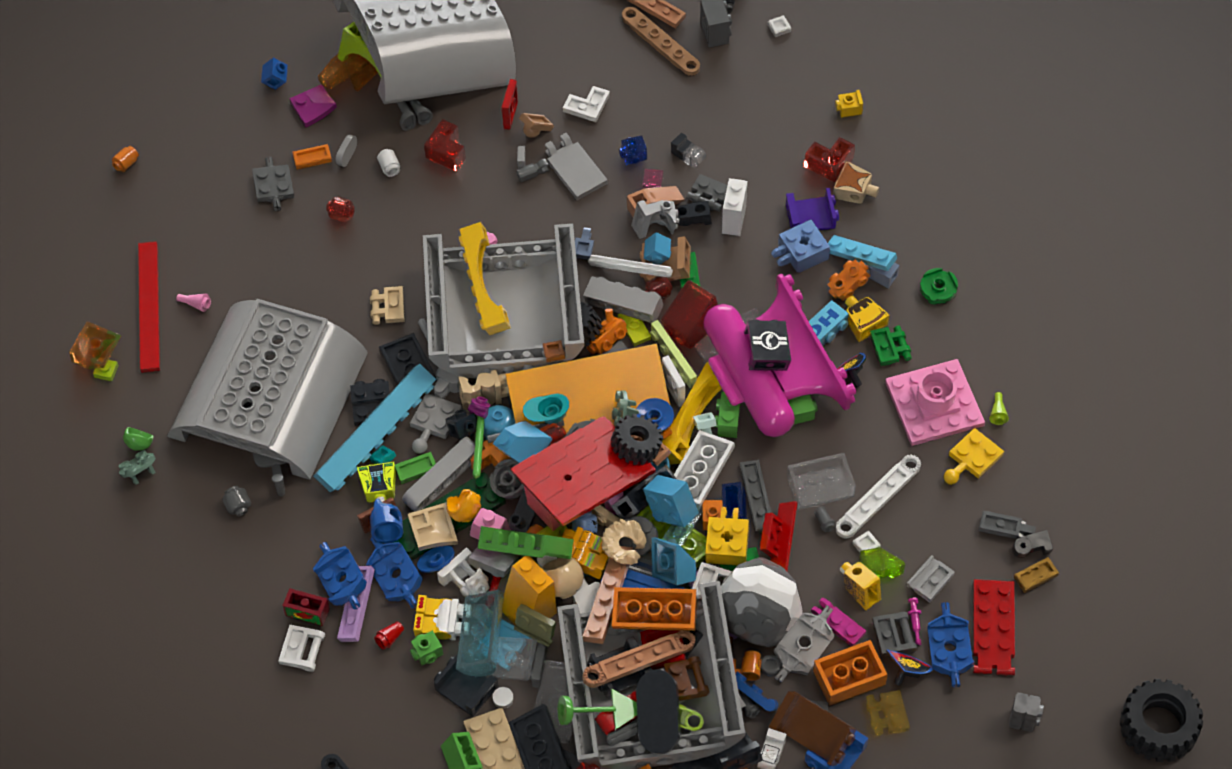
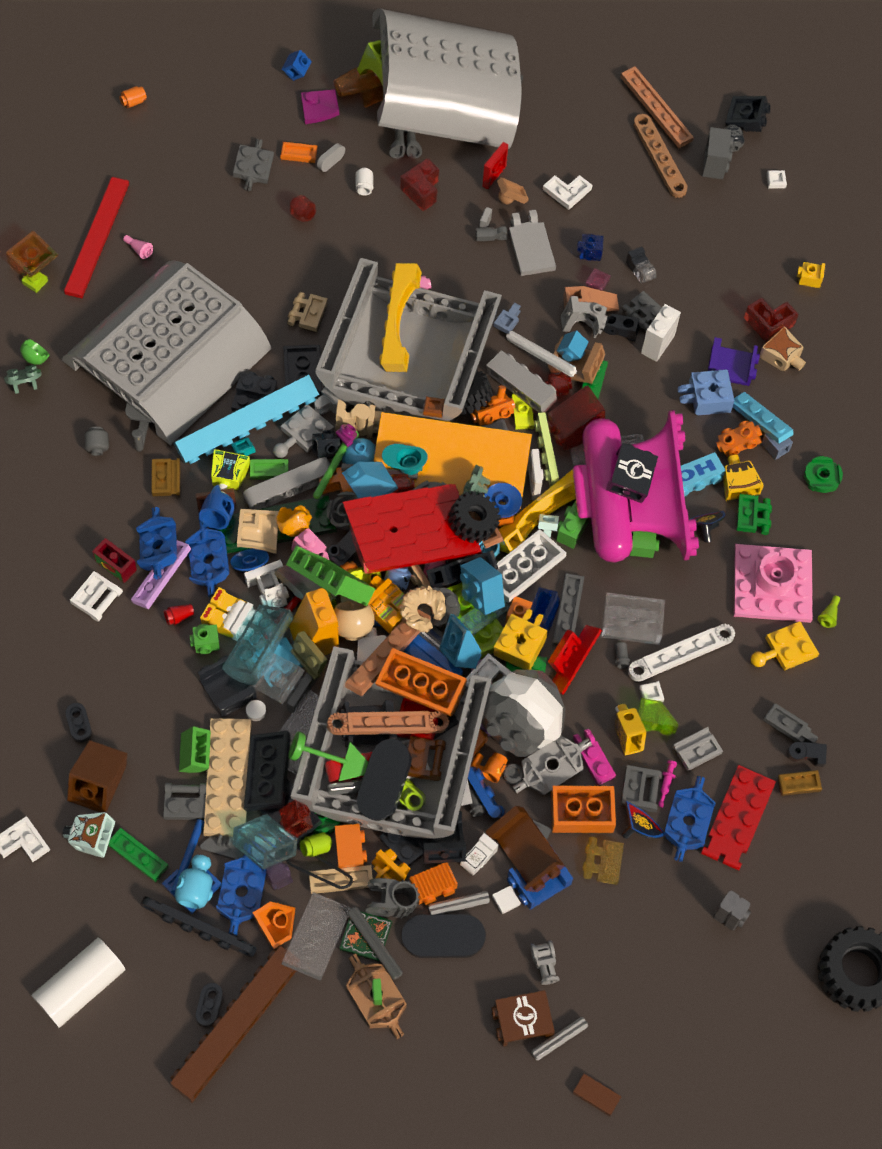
camera: 15 degrees right, 5 degrees up
none -> pearl gold plate [152,458,180,496]

